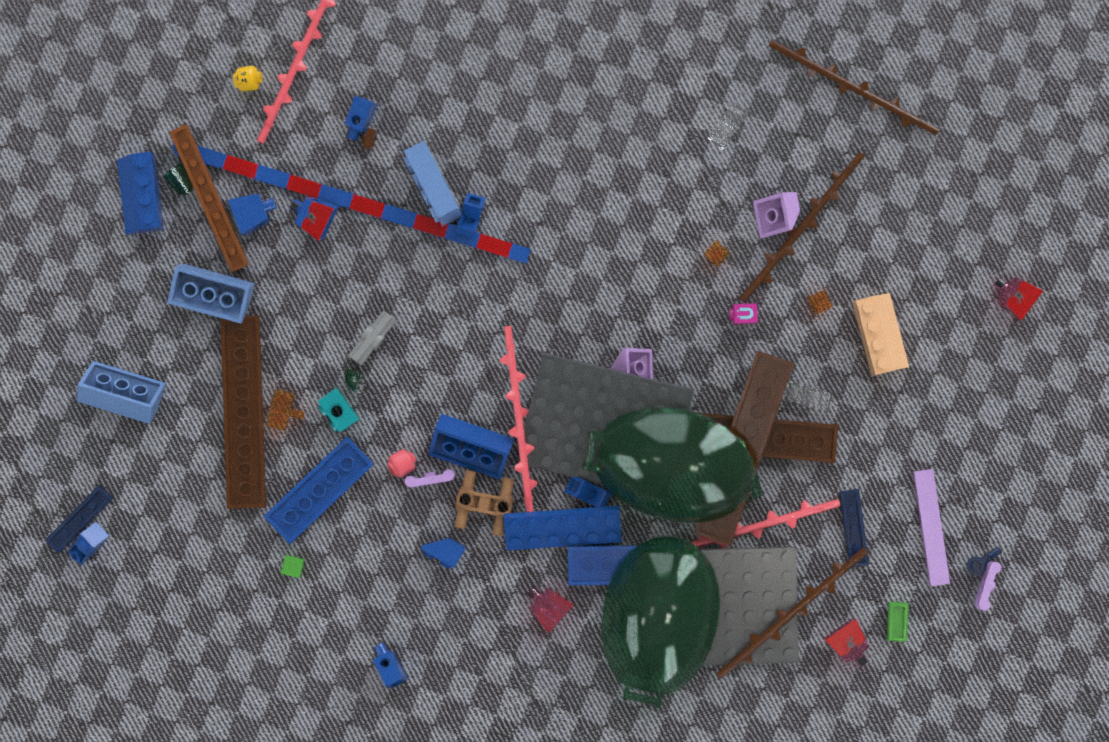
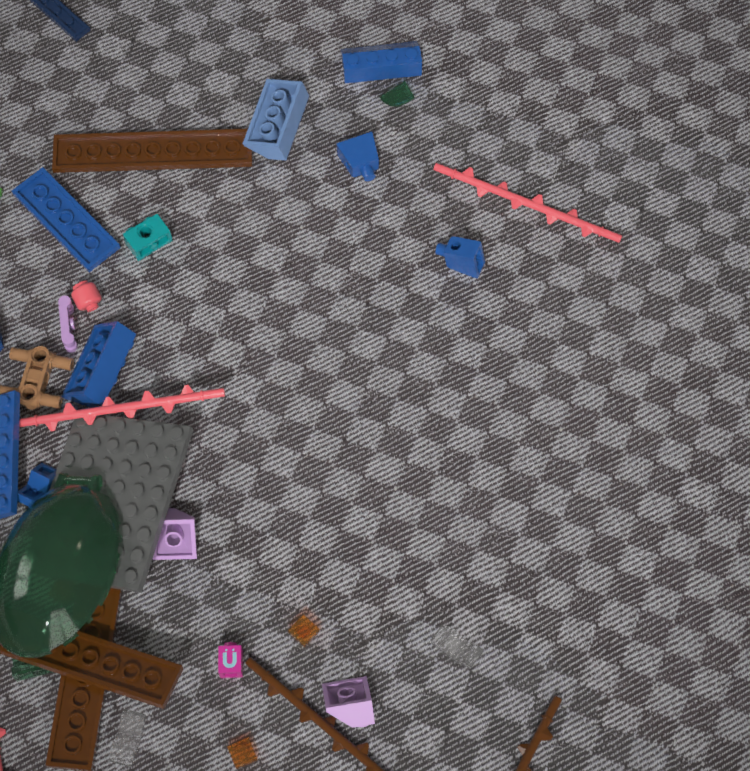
camera: 90 degrees right, 20 degrees down
blue slope [68,522,109,566] -> none
medium blue slope [77,361,166,424] -> none
dark orange plate [169,124,250,273] -> none
piece [172,143,531,264] -> none
yellow head [233,66,263,92] -> none
clear orange plate [266,389,305,431] -> none
torso [290,197,339,241] -> none
clear green brick [344,367,364,393] -> none
light grey piece [348,310,397,366] -> none
reddish brown plate [361,128,378,151] -> none
medium blue brick [403,141,462,226] -> none
blue slope [455,193,486,237] -> none

